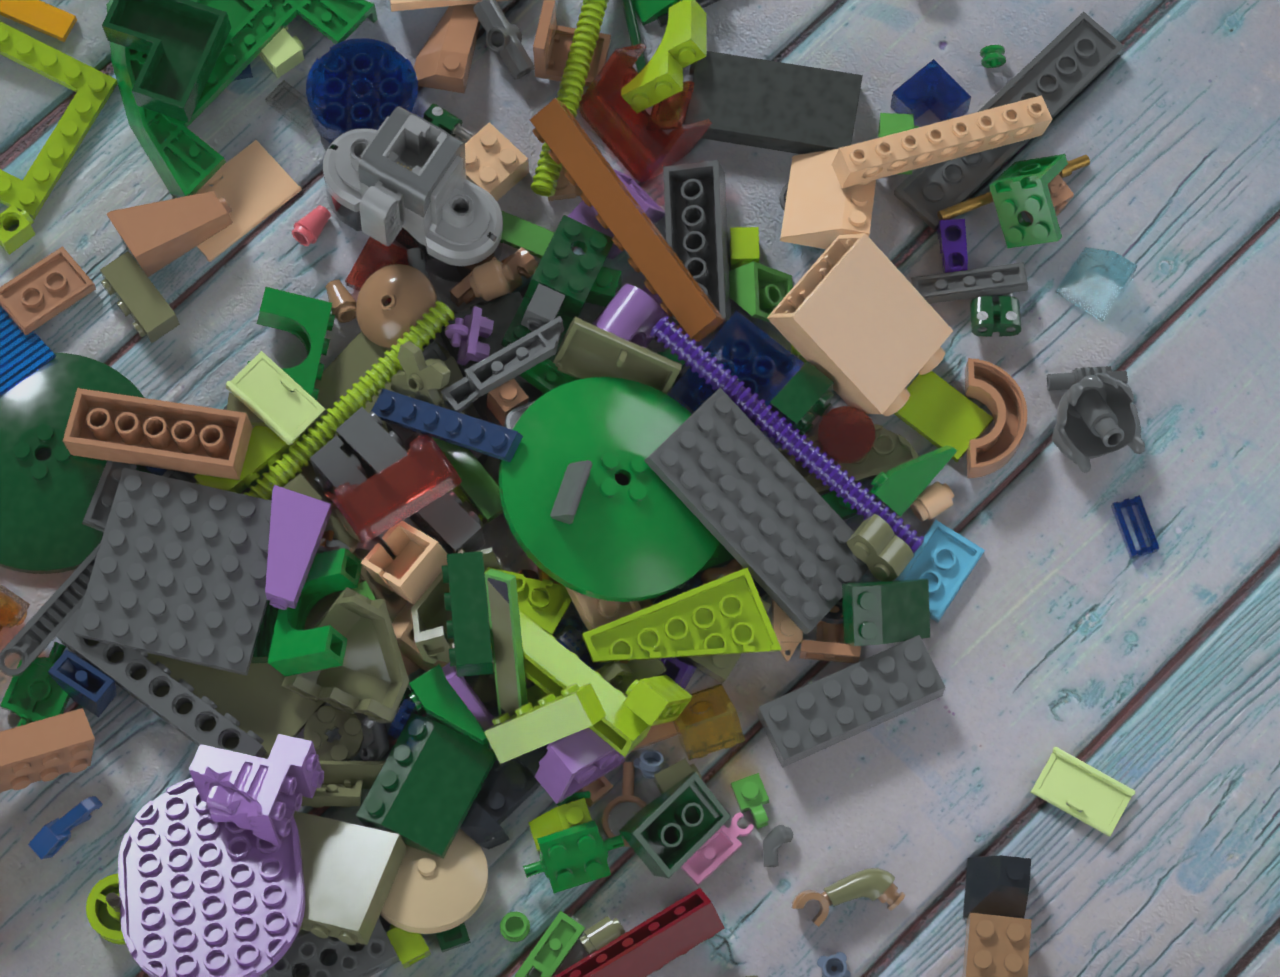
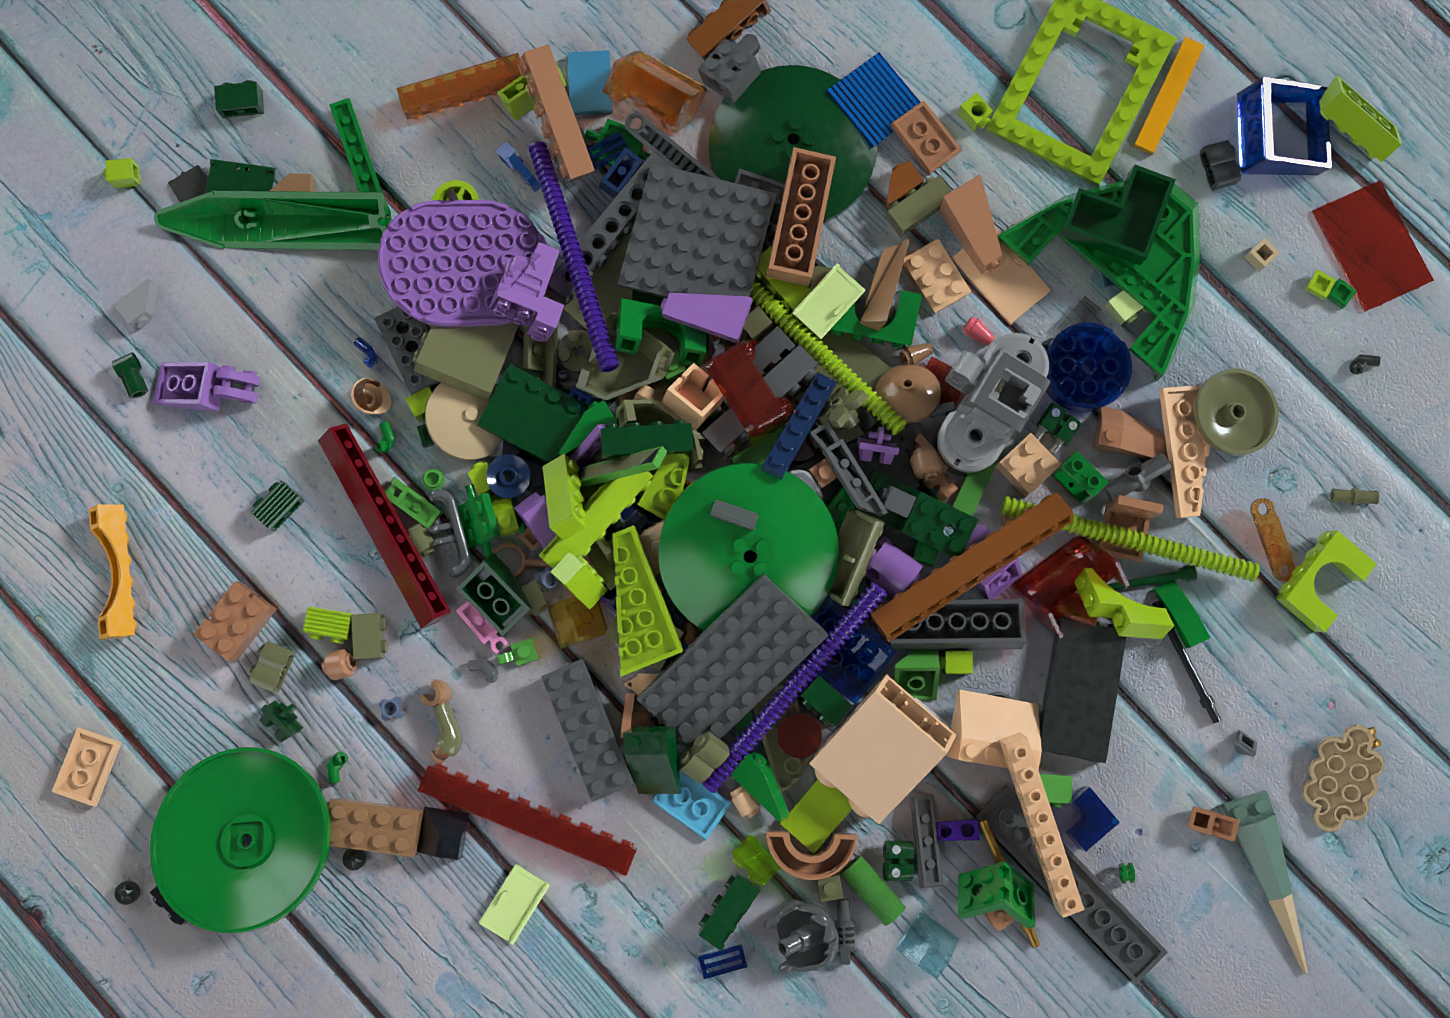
camera: 90 degrees right, 10 degrees up
none -> clear red brick [417,763,638,876]
none -> dark grey piece [429,490,471,578]
none -> lime brick [467,462,493,495]
none -> dark blue dish [486,454,531,498]
none -> dark purple piece [528,142,619,372]
none -> clear blue tile [587,131,629,170]
none -> dark green wedge [698,873,760,951]
none -> clear neon green brick [731,833,781,887]
none -> olive brick [816,873,843,902]
none -> bright green piece [840,855,906,926]
none -> medium nougat wedge [860,239,910,331]
none -> dark orange slope [885,161,924,211]
none -> light nougat plate [903,239,971,315]
none -> green window [1051,451,1109,505]

